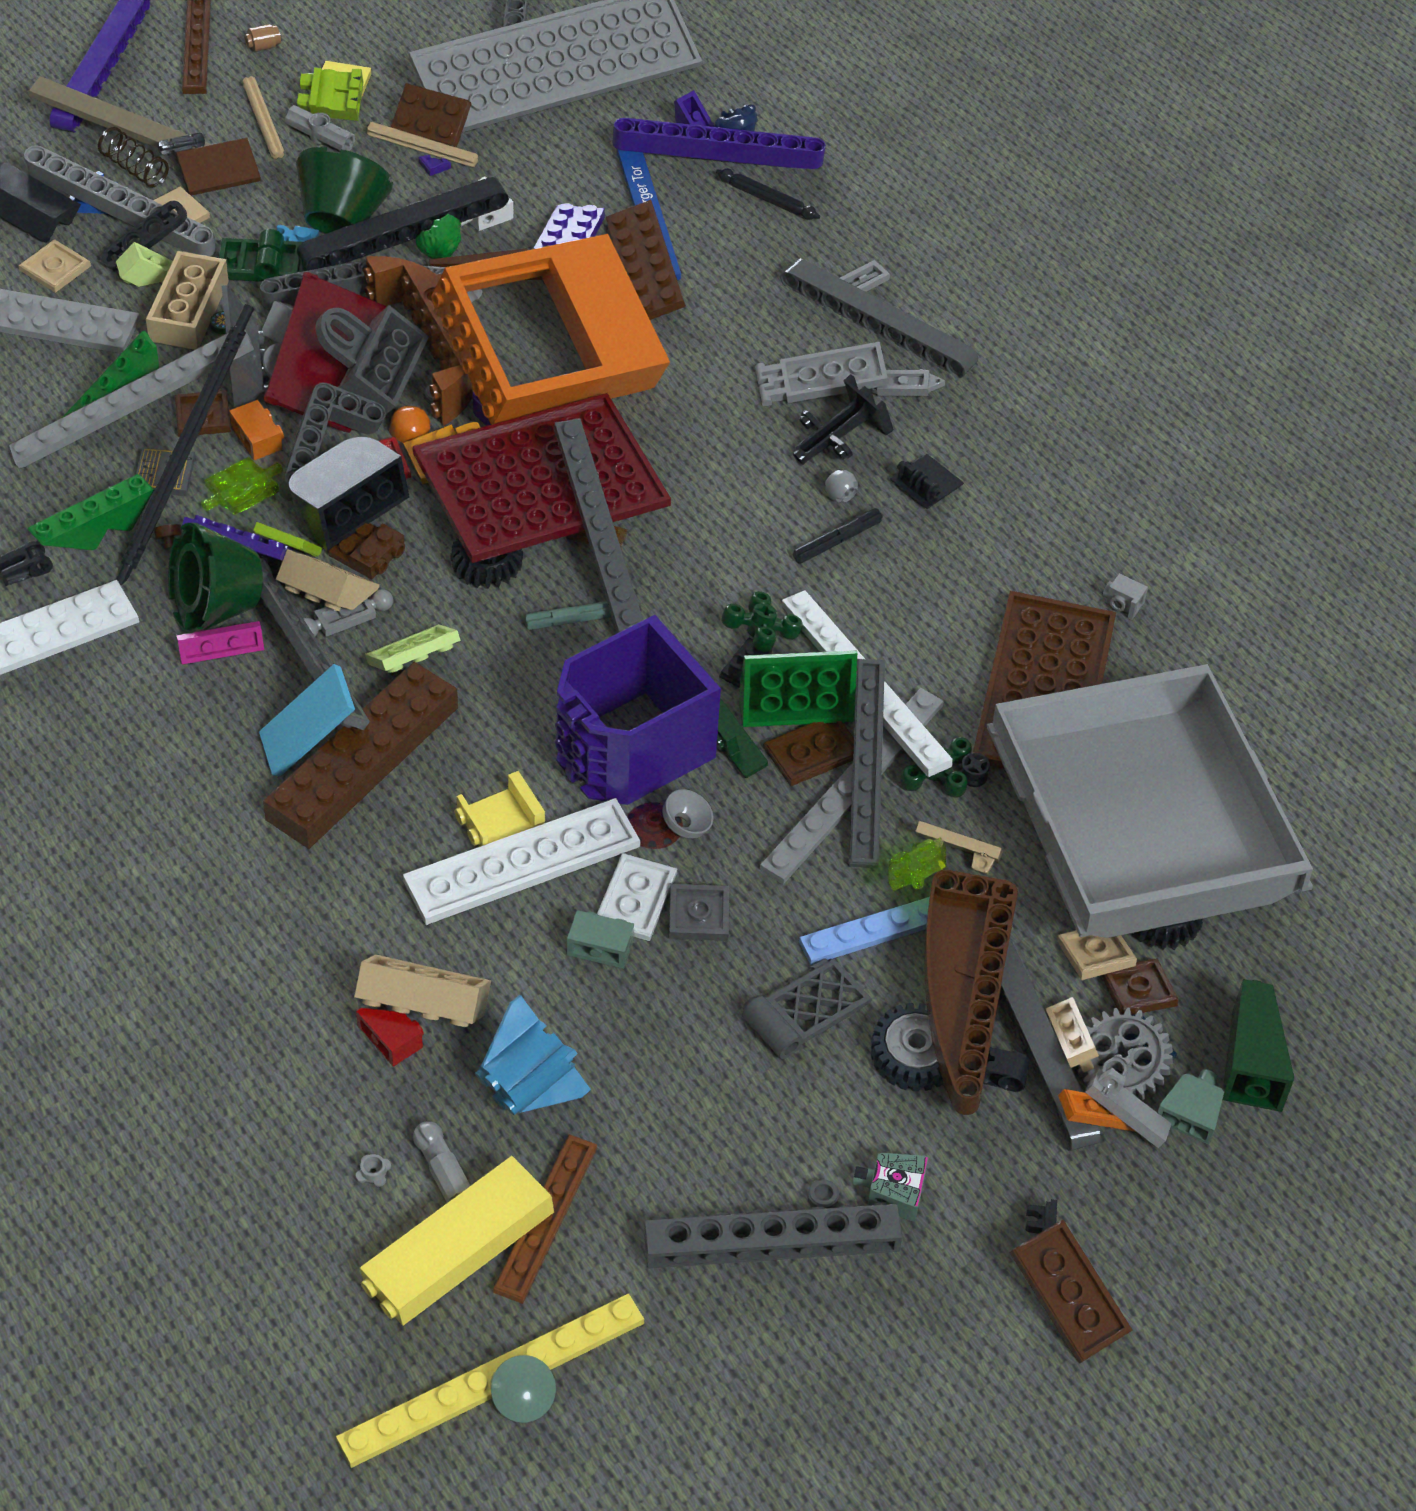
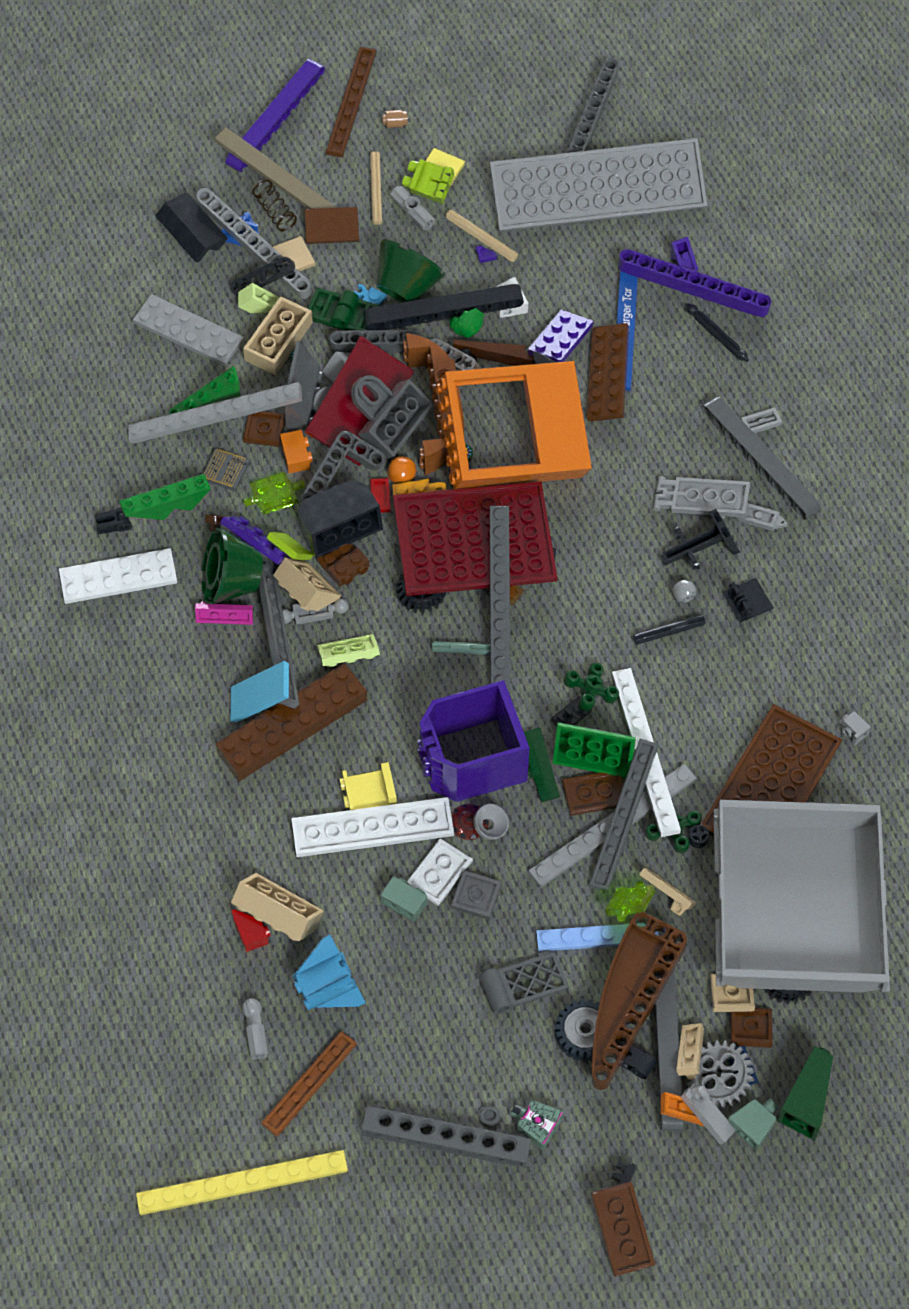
camera: 20 degrees right, 10 degrees up
tan tile [19,239,91,293] -> none
black axle [116,304,254,586] -> none
black axle [158,132,205,155] -> none
light grey plate [356,1154,391,1187] -> none
light yellow brick [360,1156,554,1326] -> none
reddish brown plate [391,83,472,147] -> none
sand green dish [491,1355,556,1423] -> none
dark blue hair [715,104,758,131] -> none

